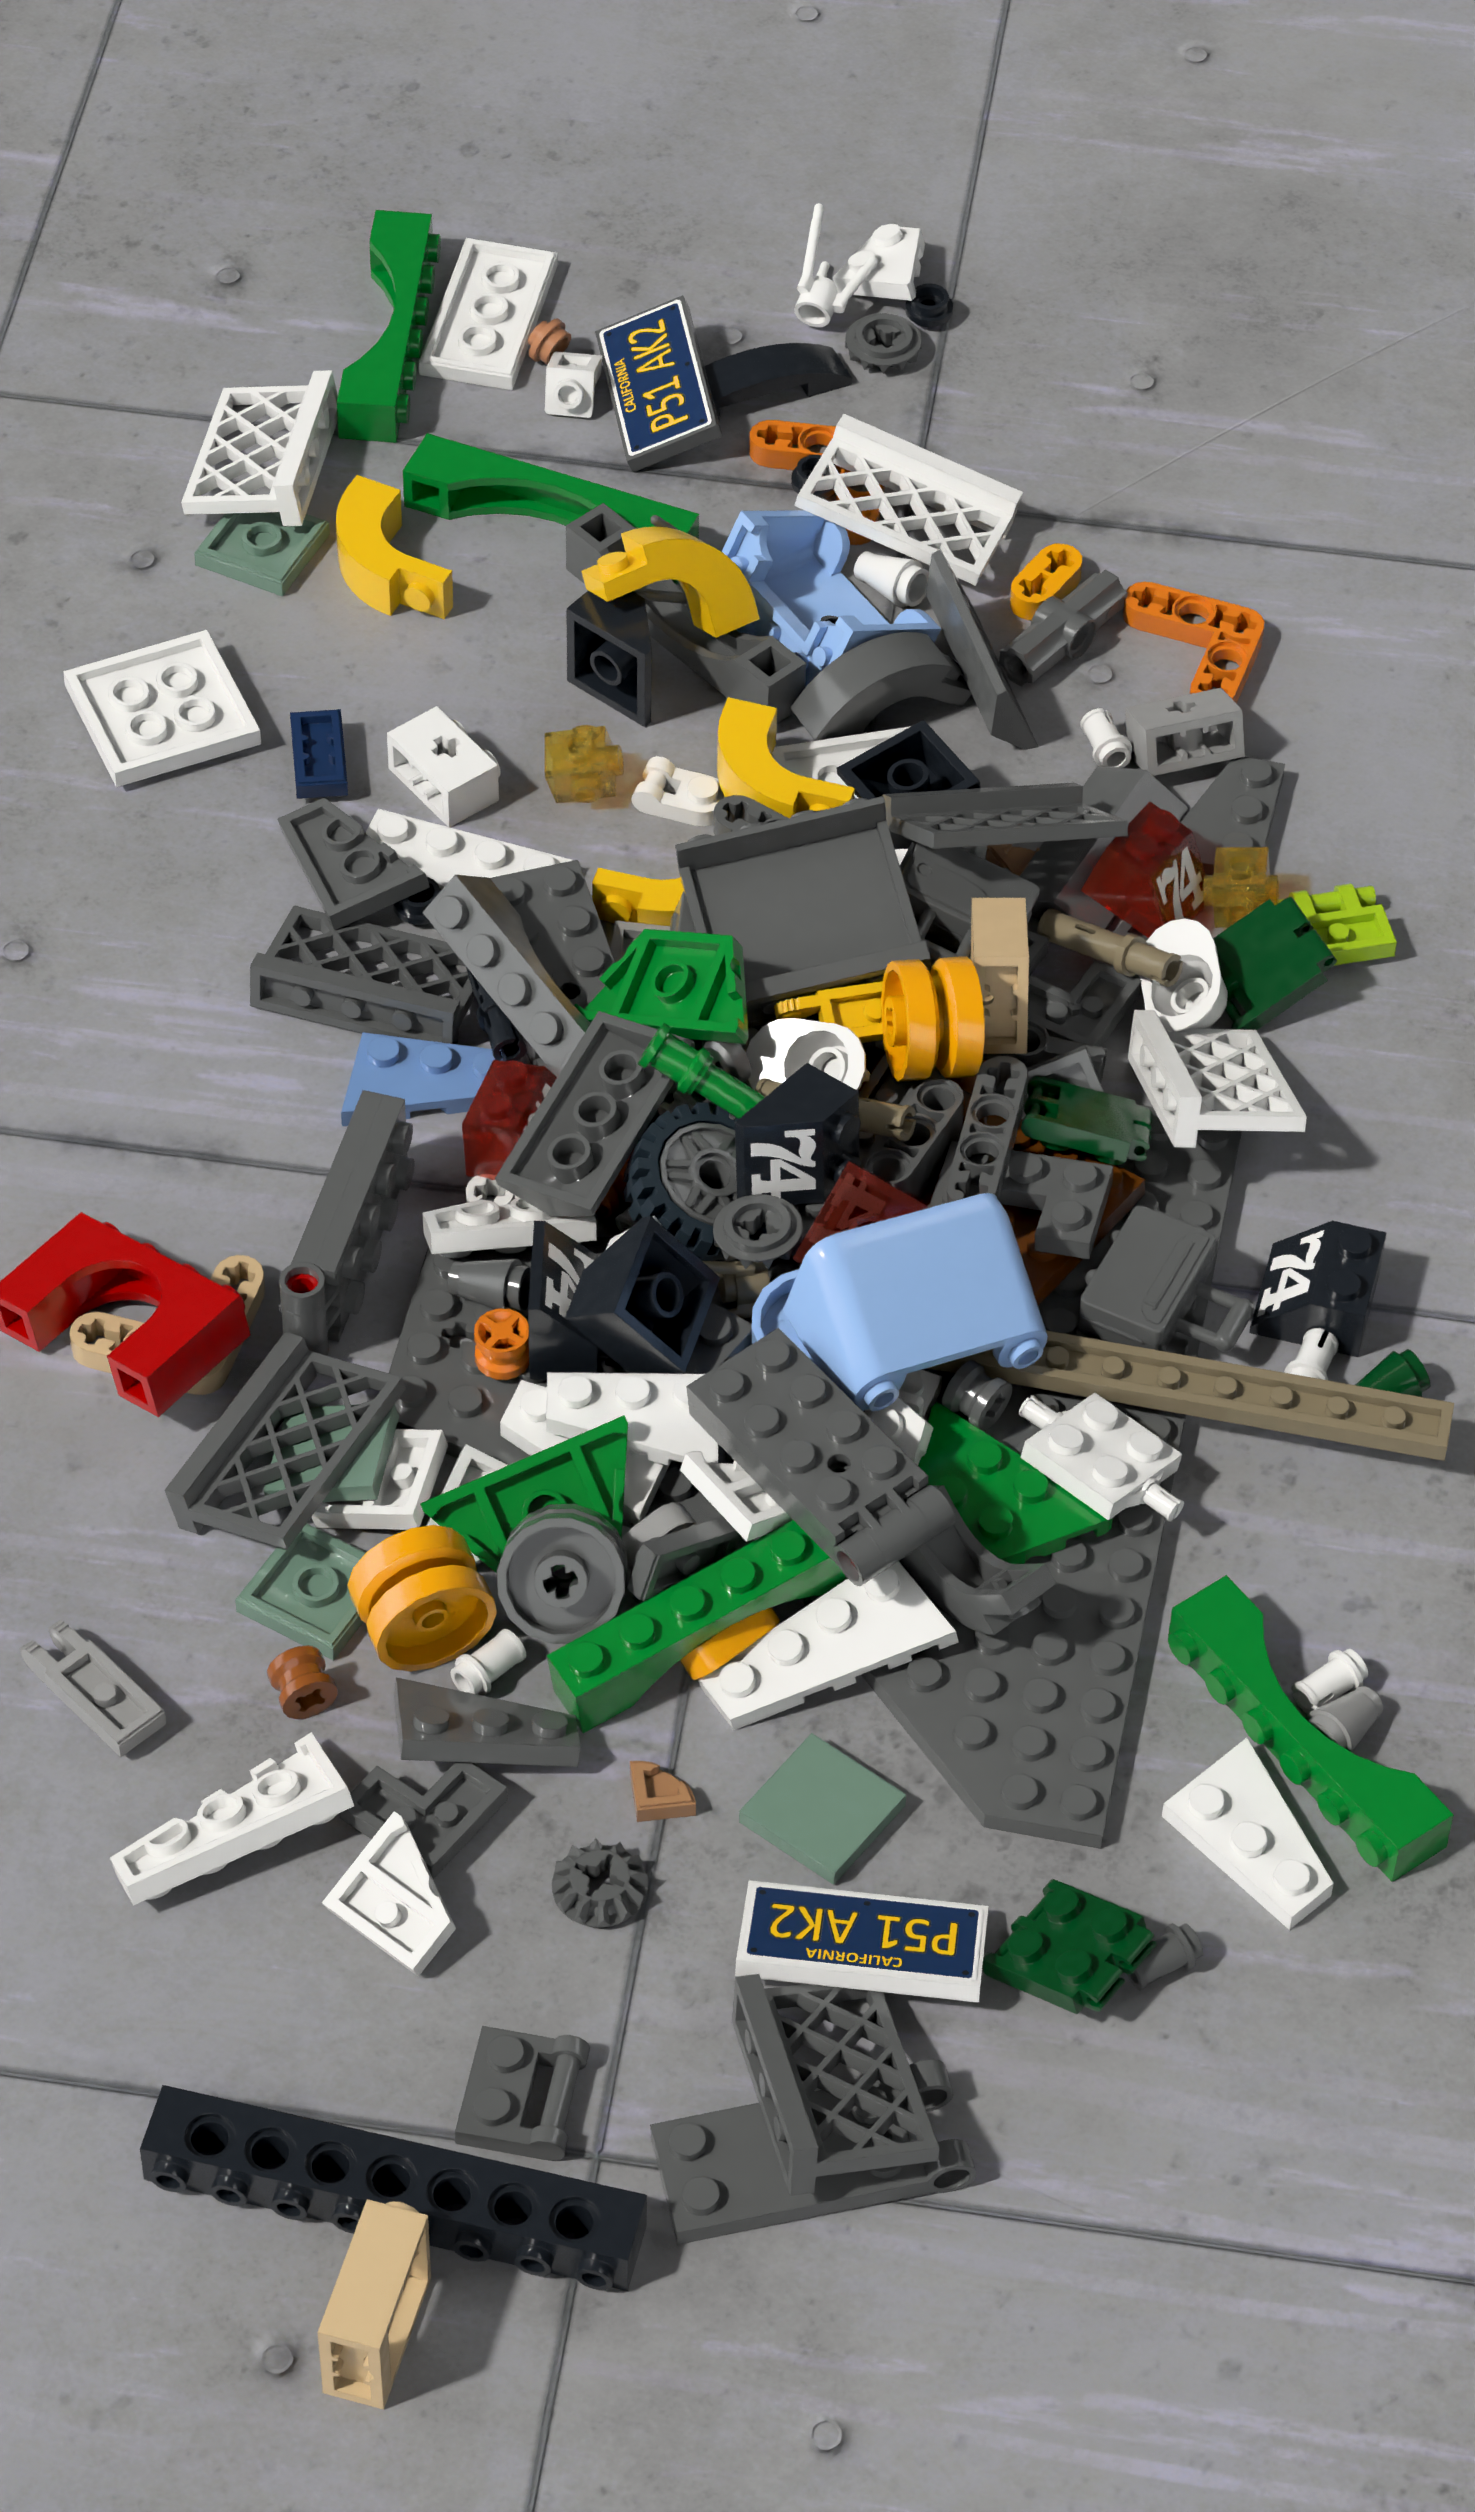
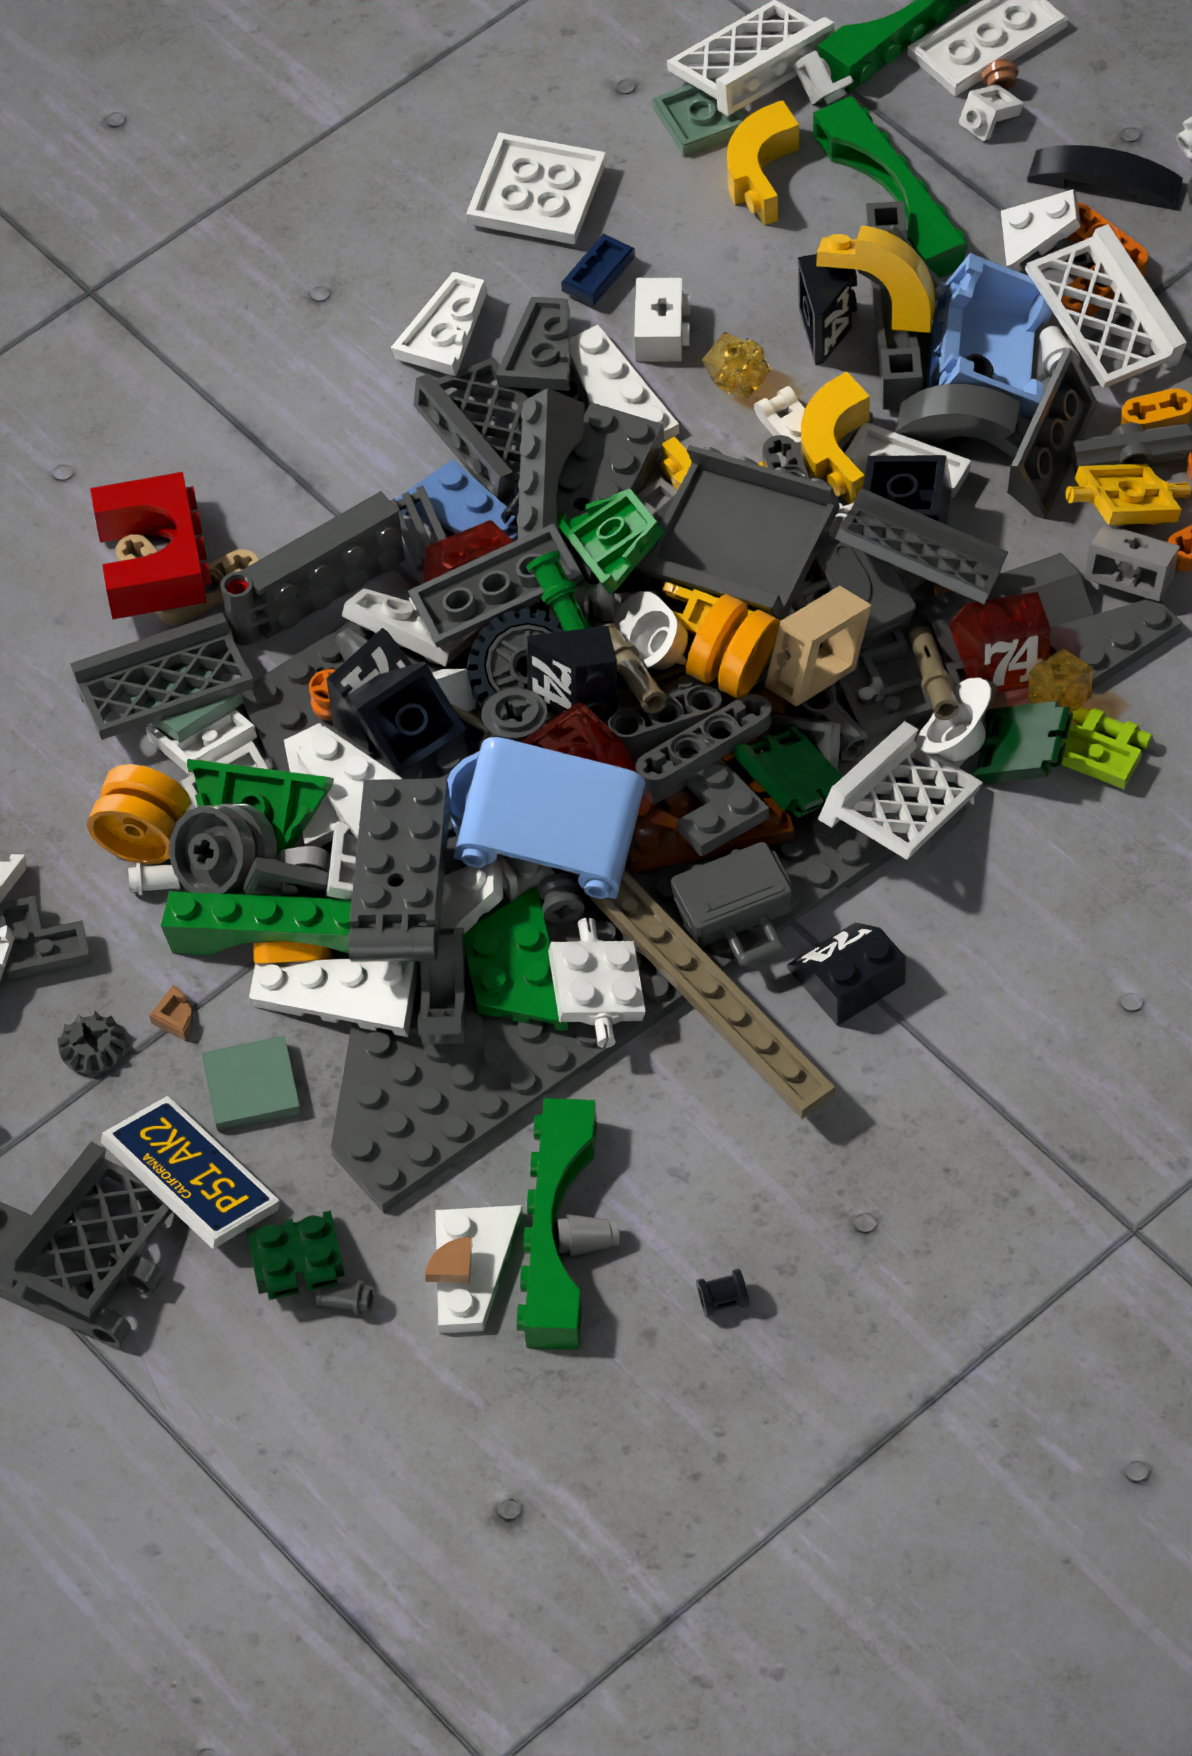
camera: 45 degrees right, 5 degrees up
sand green tile [235,1523,366,1661] -> none
dark orange wheel [267,1645,338,1719] -> none
dark grey wing [394,1677,581,1767] -> none
tile [595,295,723,472] -> none
white pin [1080,708,1132,768] -> none
white pin [1284,1328,1339,1380] -> none
white pin [1291,1649,1368,1714] -> none
dark green cone [1355,1349,1431,1397] -> none
none -> dark grey tile [390,485,454,572]
none -> white wing [391,272,487,376]
none -> medium nougat tile [425,1237,473,1283]
none -> white bracket [793,50,854,105]
none -> white wing [1001,190,1081,272]
none -> yellow plate [1066,464,1191,526]

